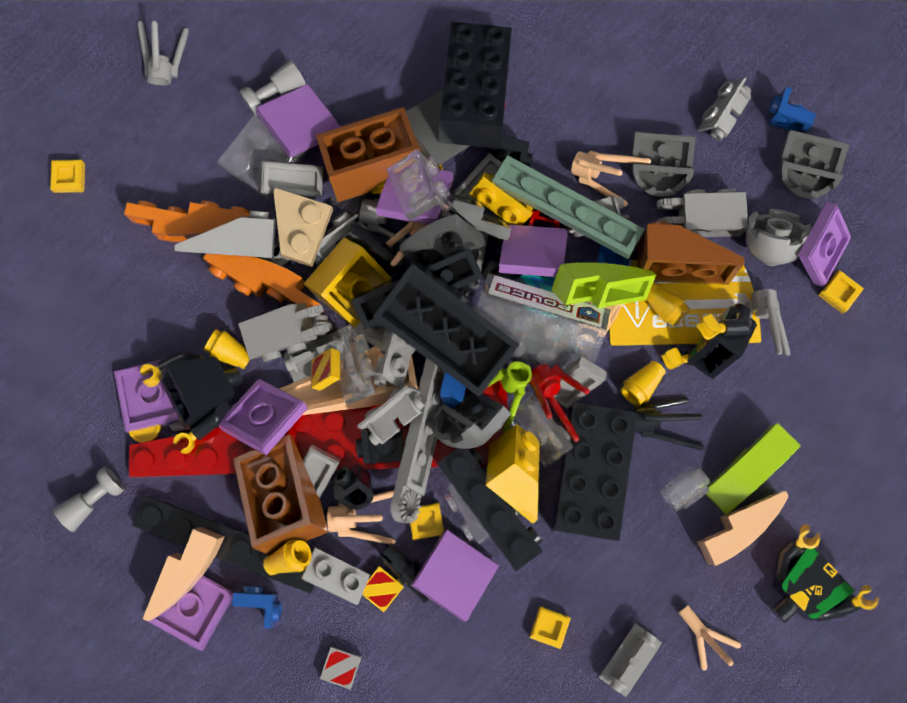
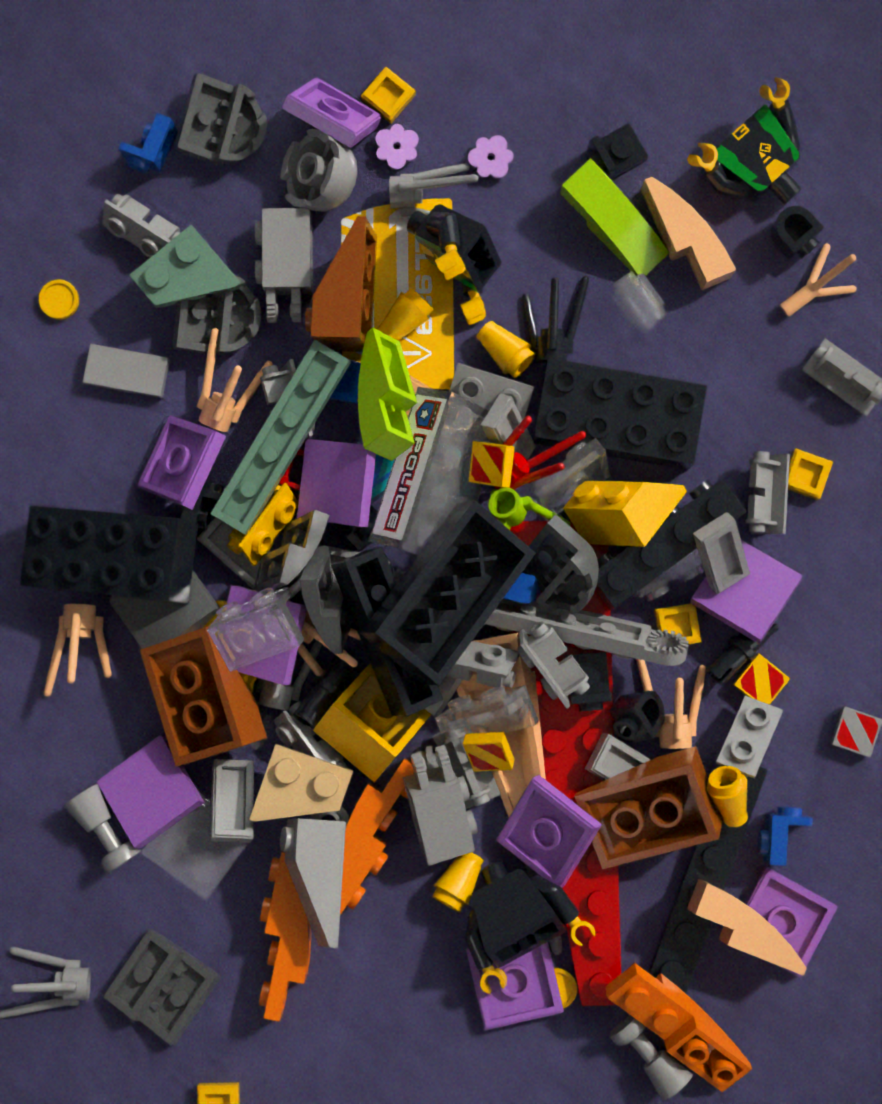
camera: 85 degrees left, 5 degrees up
none -> yellow piece [39,279,79,320]
none -> light nougat plant [43,604,112,697]
none -> light grey tile [83,344,170,398]
none -> dark grey slope [103,929,221,1045]
none -> sand green wing [129,225,242,309]
none -> medium lavender tile [137,415,226,510]
none -> lavender plant [375,124,419,170]
none -> light grey hinge [447,363,534,419]
none -> lavender plant [468,135,513,179]
none -> yellow tile [468,441,515,487]
none -> black bracket [586,123,649,180]
none -> orange slope [605,963,752,1092]
none -> light grey tile [693,512,750,594]
none -> light grey hinge [745,451,790,535]
none -> black plate [771,206,824,260]

